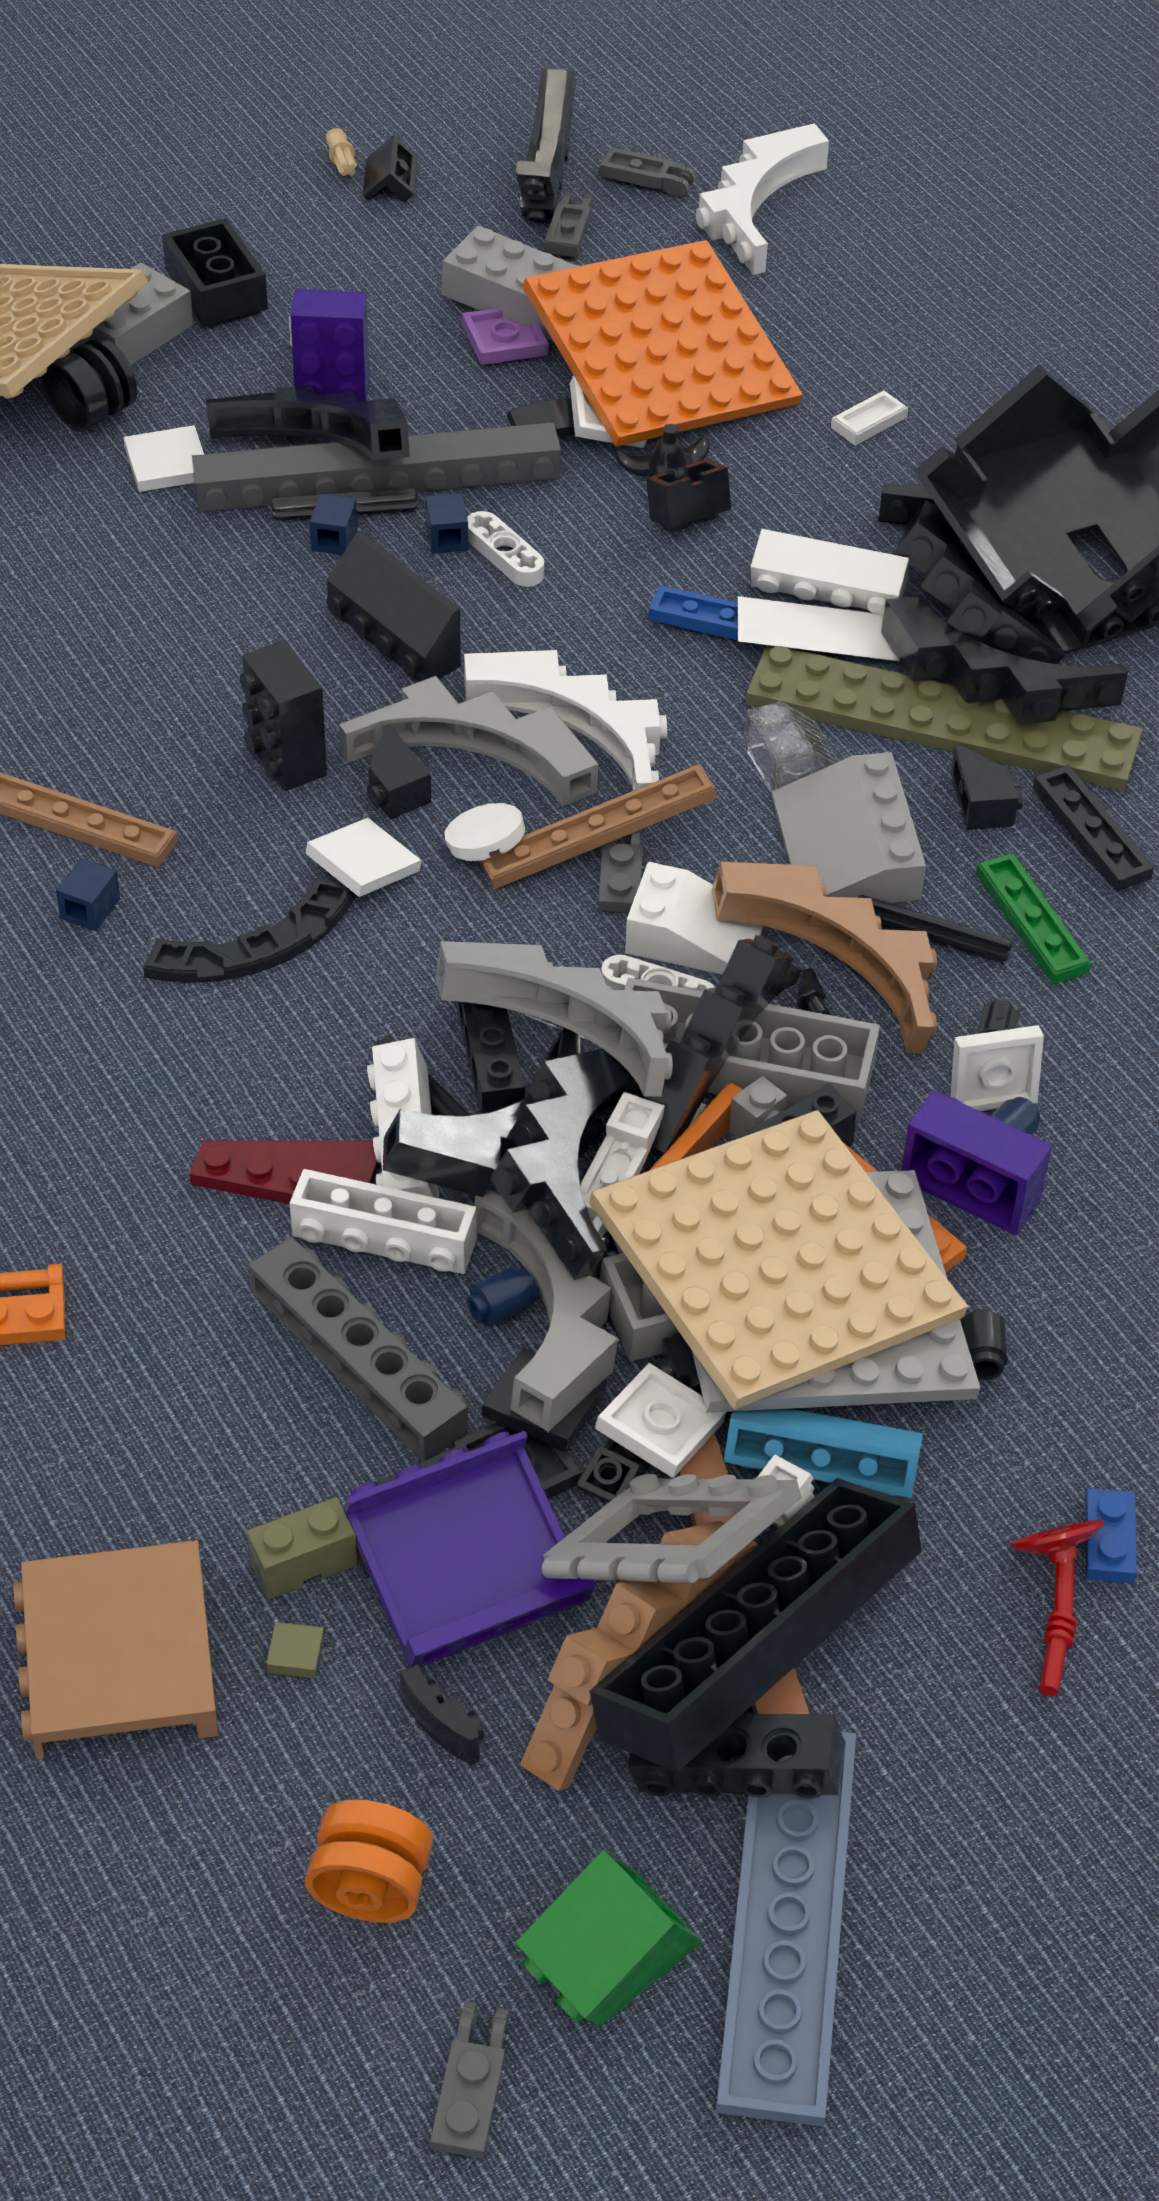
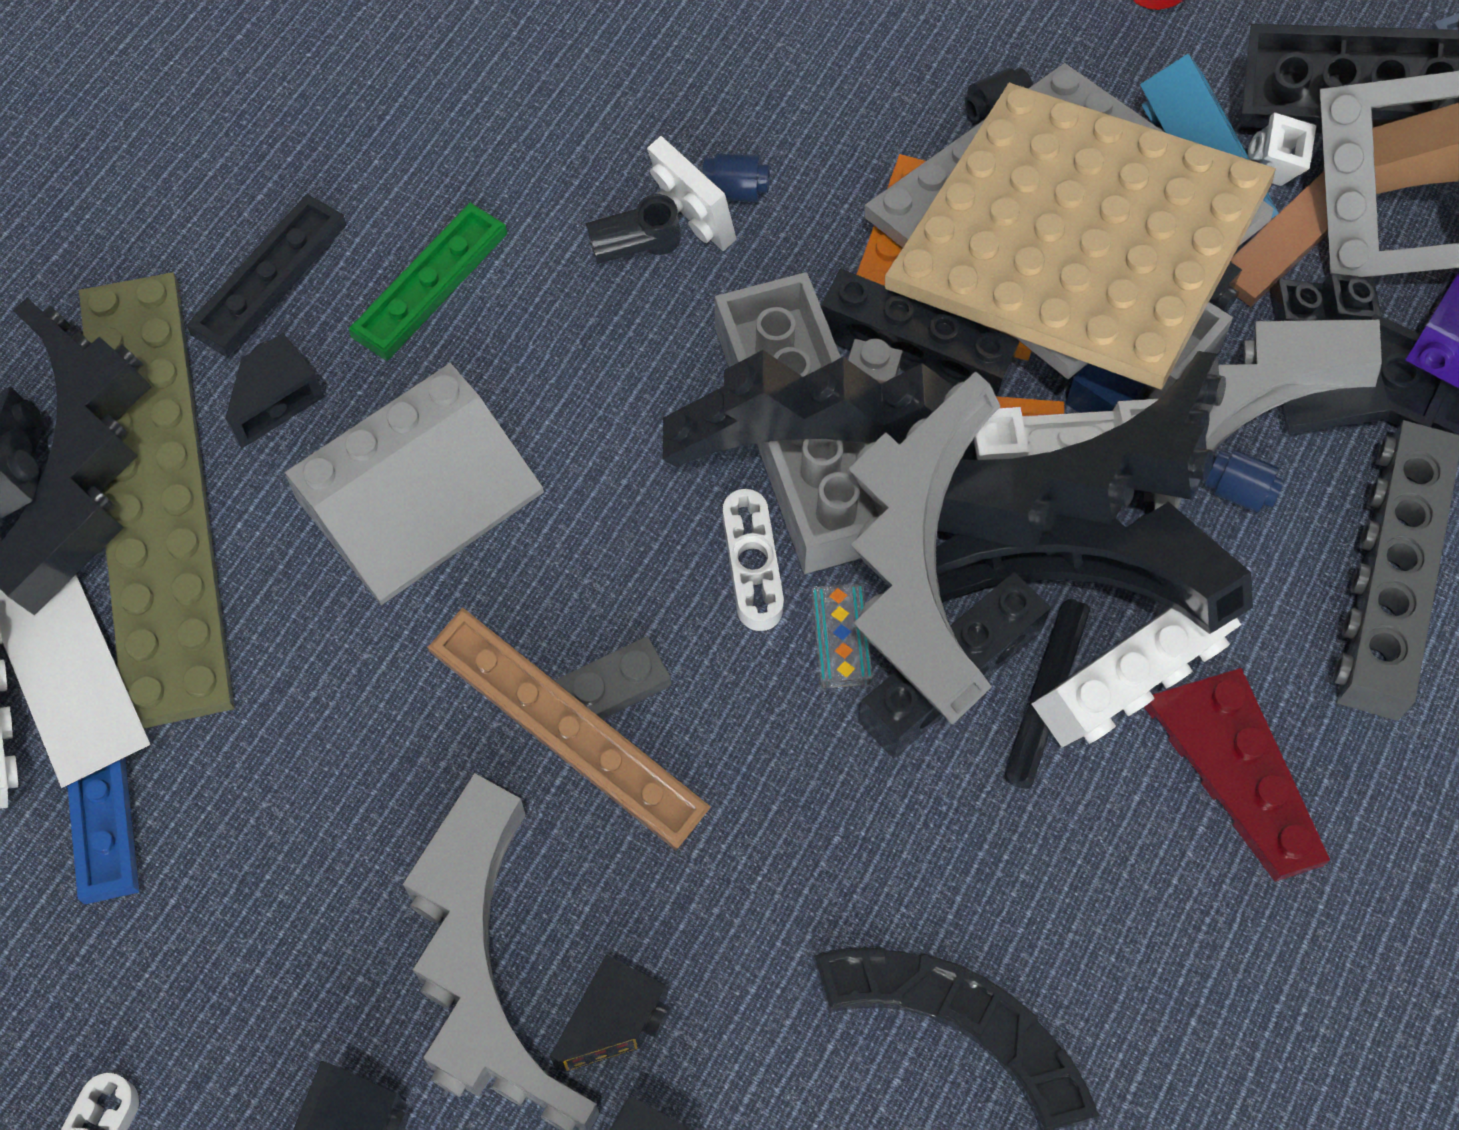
camera: 120 degrees left, 15 degrees up
white brick [290,1169,477,1274] -> none
white tile [305,818,422,897] -> none
white tile [445,803,525,861] -> none
white arch [464,650,667,791] -> none
white plate [595,1363,726,1478] -> none
white slope [625,862,764,975] -> none
medium nougat arch [712,862,937,1054] -> none
clear slope [743,701,840,793] -> none
black bar [797,968,830,1015] -> none
black axle [857,895,1012,961] -> none
dark purple brick [901,1090,1052,1236] -> none

